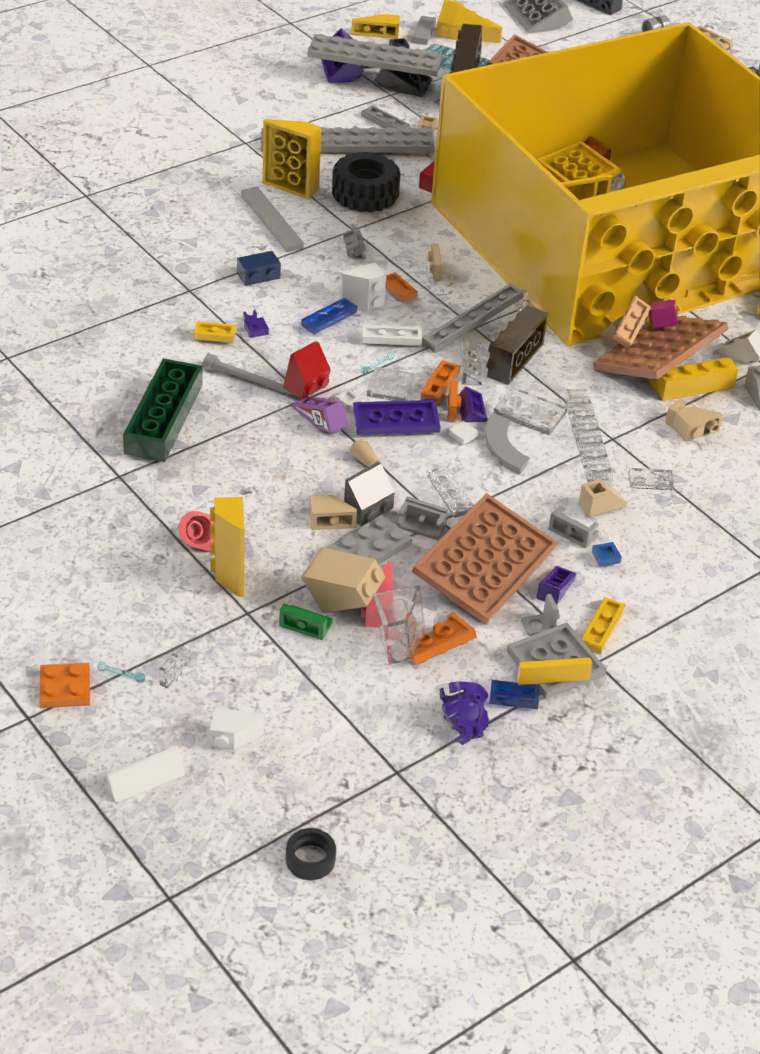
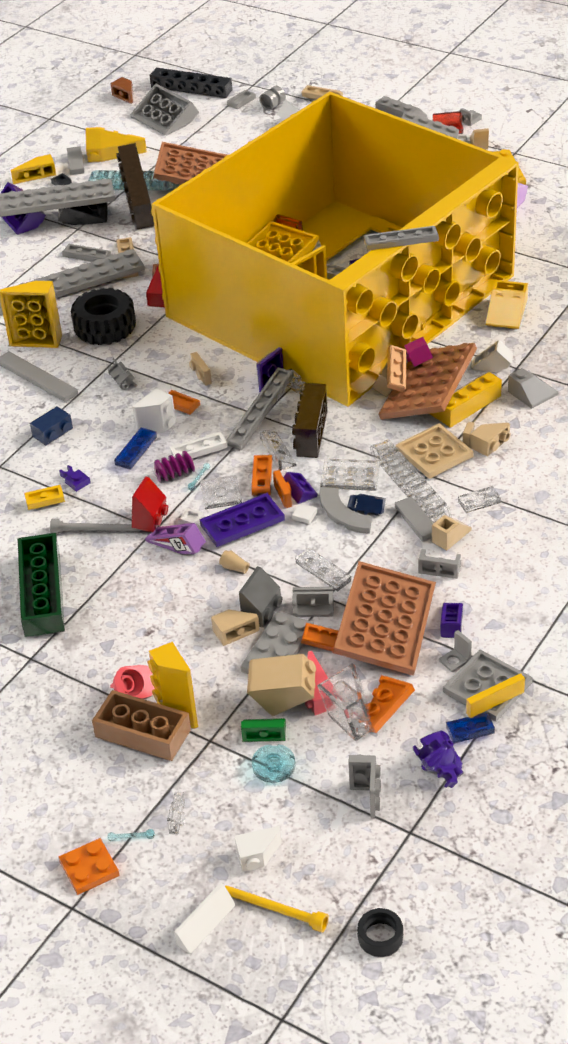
camera: 15 degrees left, 0 degrees up
yellow tile [581,597,626,654] -> none
blue plate [592,542,622,567] -> none
none -> medium nougat brick [92,690,191,761]
none -> magenta piece [154,451,195,483]
none -> yellow piece [225,886,329,933]
none -> light grey tile [227,90,256,109]
none -> clear light blue plate [252,744,296,783]
none -> dark purple slope [256,347,284,392]
none -> orange plate [301,623,339,651]
none -> dark blue piece [347,493,386,515]
none -> light grey bracket [348,754,381,818]
none -> light grey tile [364,226,439,251]
none -> light grey tile [395,496,434,542]
none -> tan plate [396,423,473,479]

